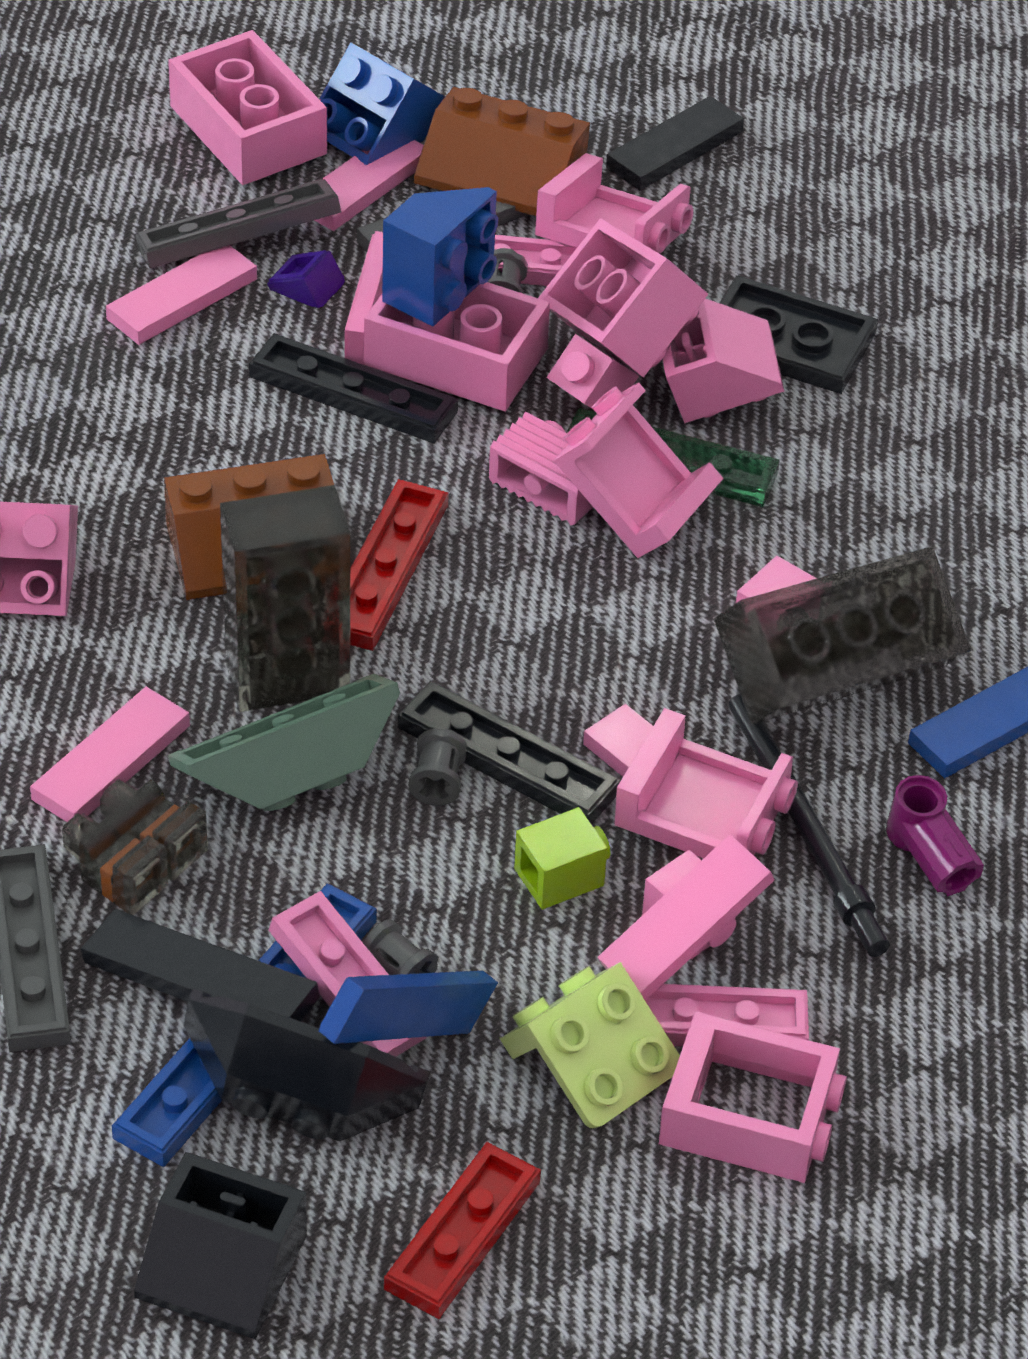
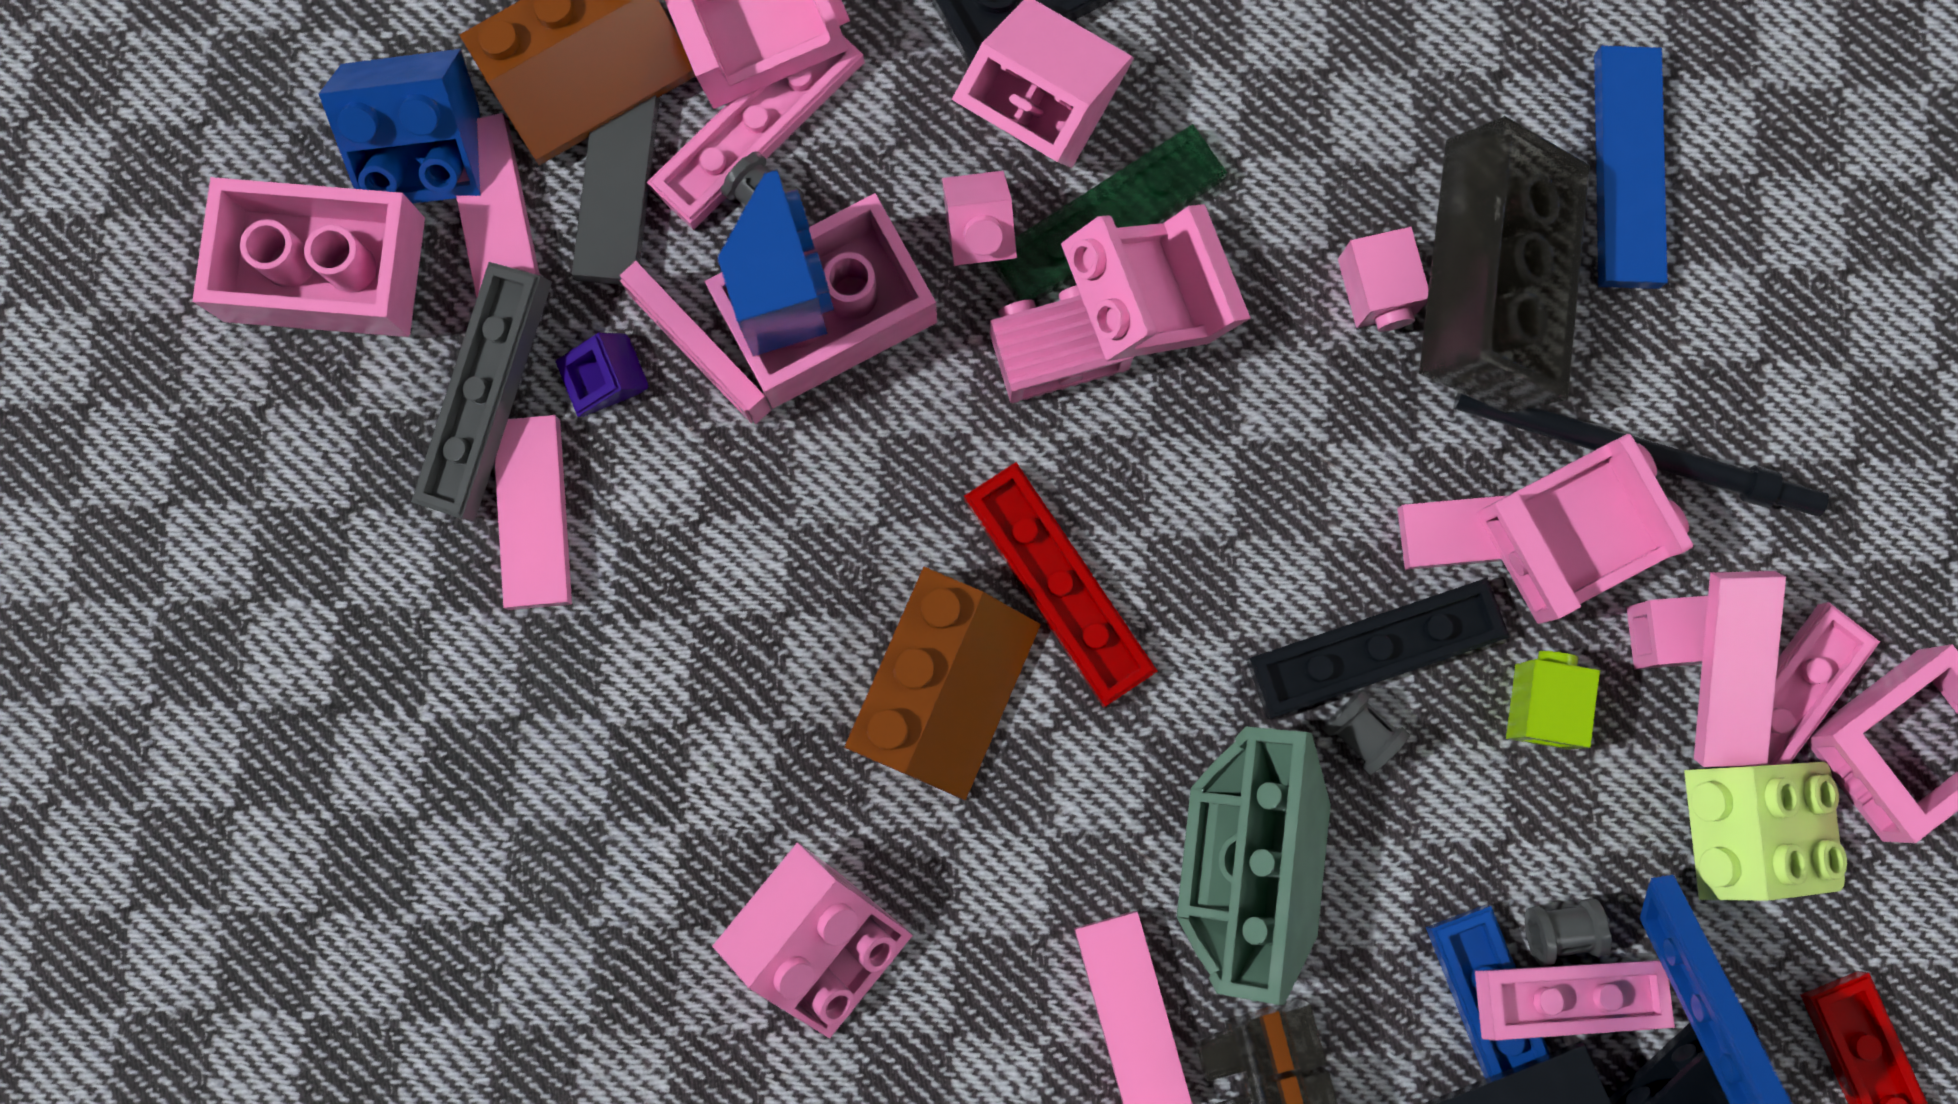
camera: 55 degrees left, 35 degrees up
clear smoke brick [220,485,350,712] -> none
black tile [249,333,458,444] -> none
bright pink brick [538,218,708,378] -> none
magenta piece [886,775,984,897] -> none

